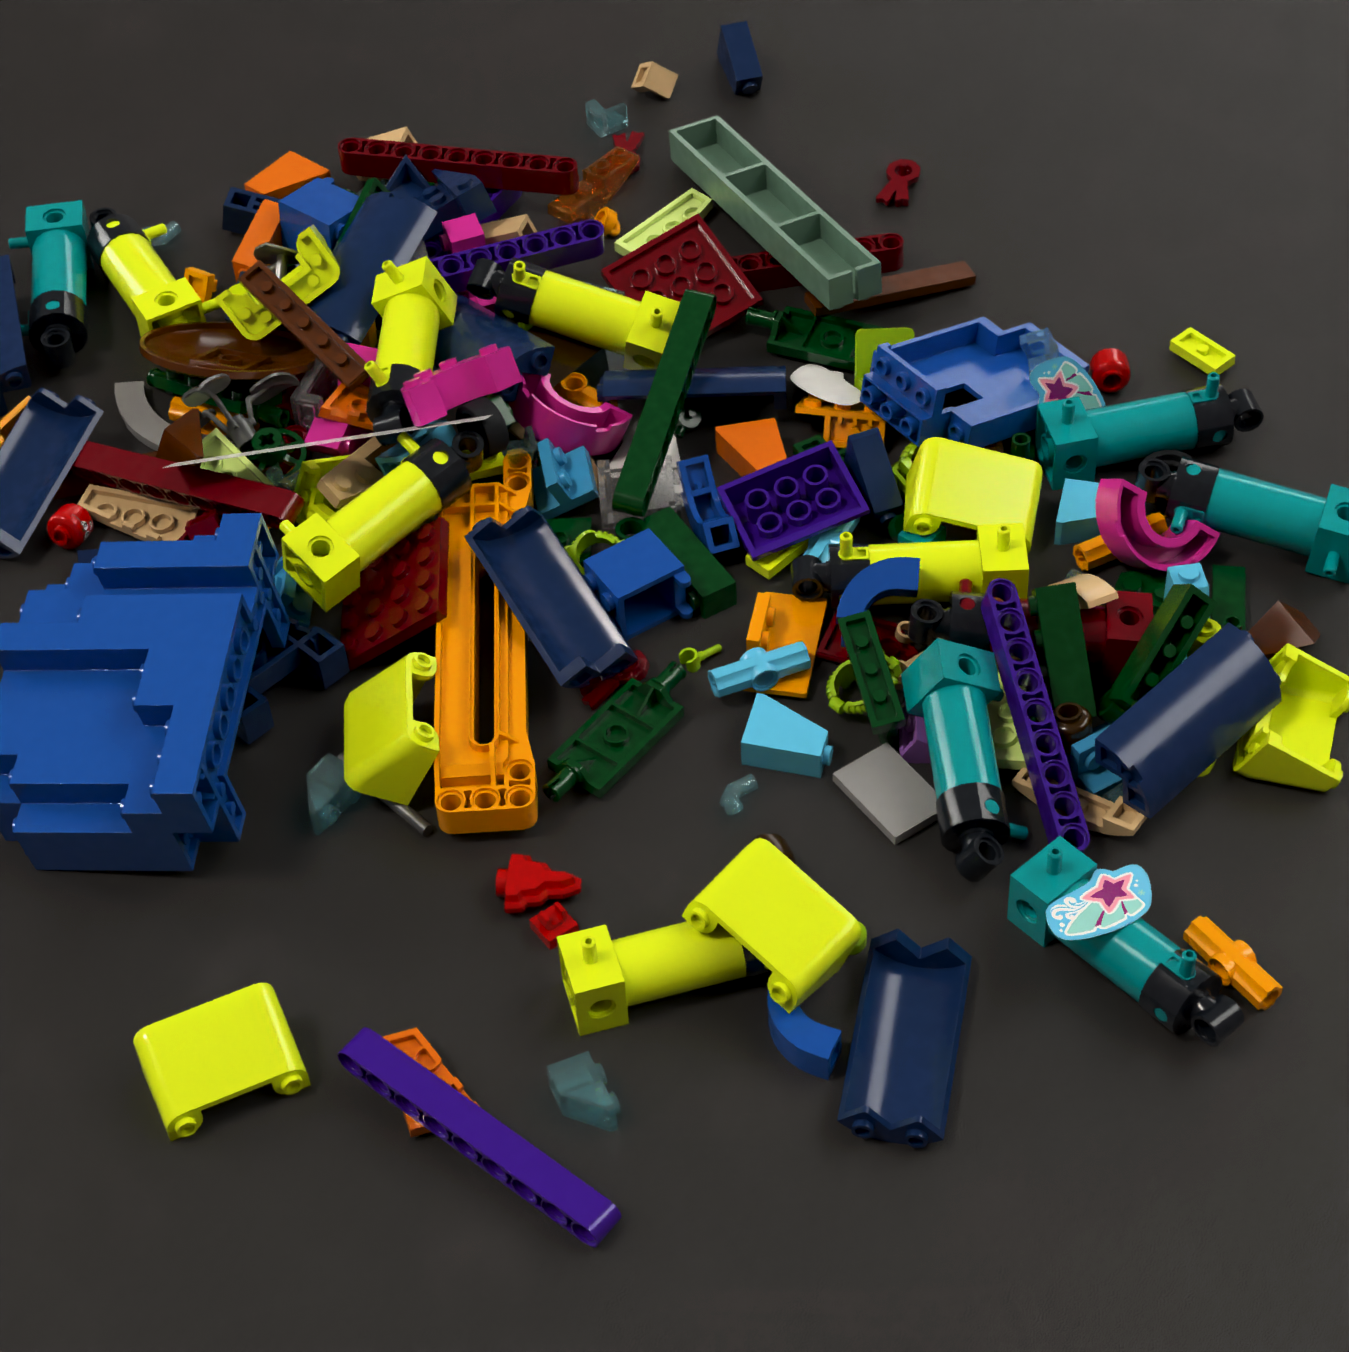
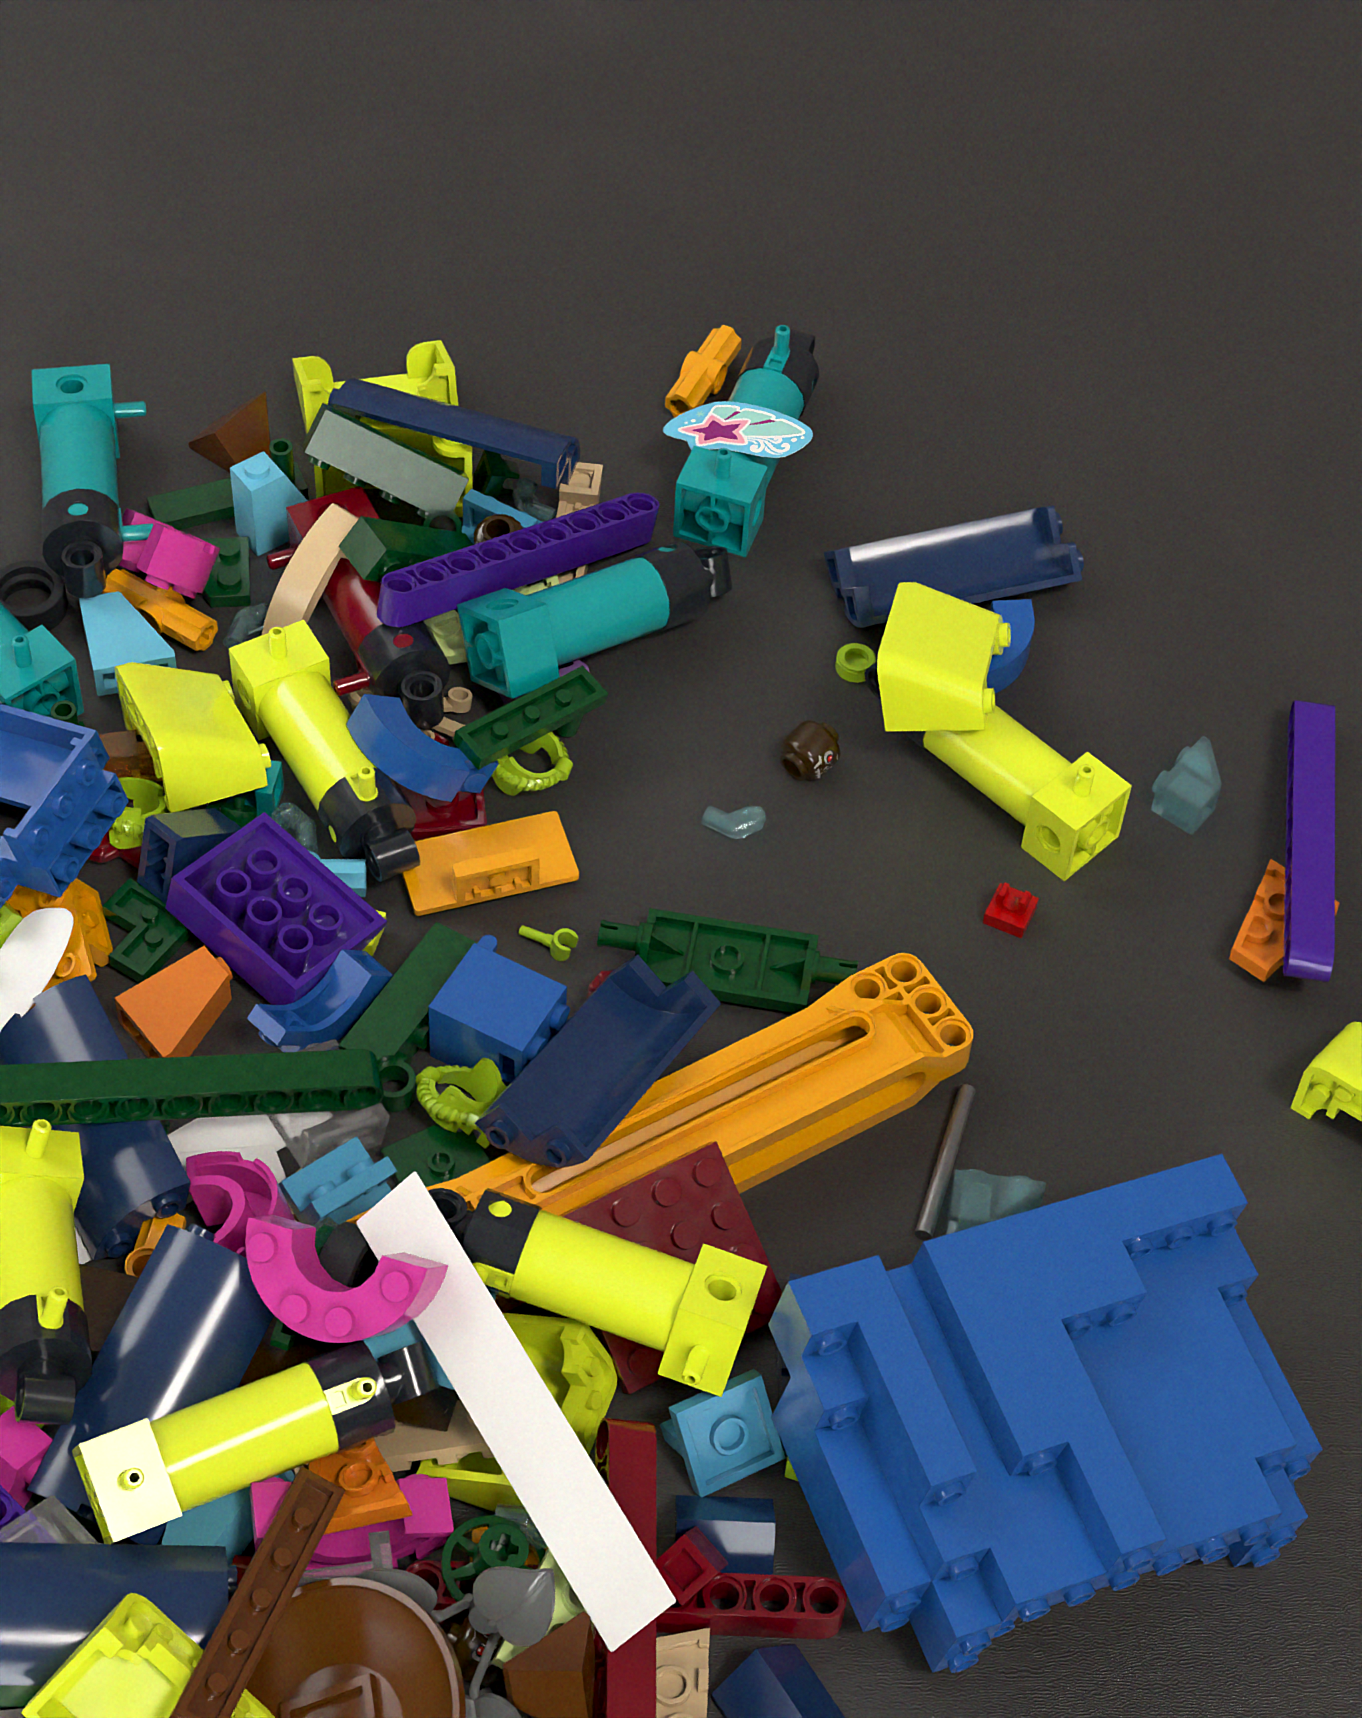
camera: 125 degrees left, 5 degrees up
neon yellow windscreen [344,652,440,806] -> none
red rock [496,853,582,913] -> none
medium azure piece [708,641,811,698] -> none
medium azure slope [741,693,833,778] -> none
light grey tile [833,742,938,845] -> none

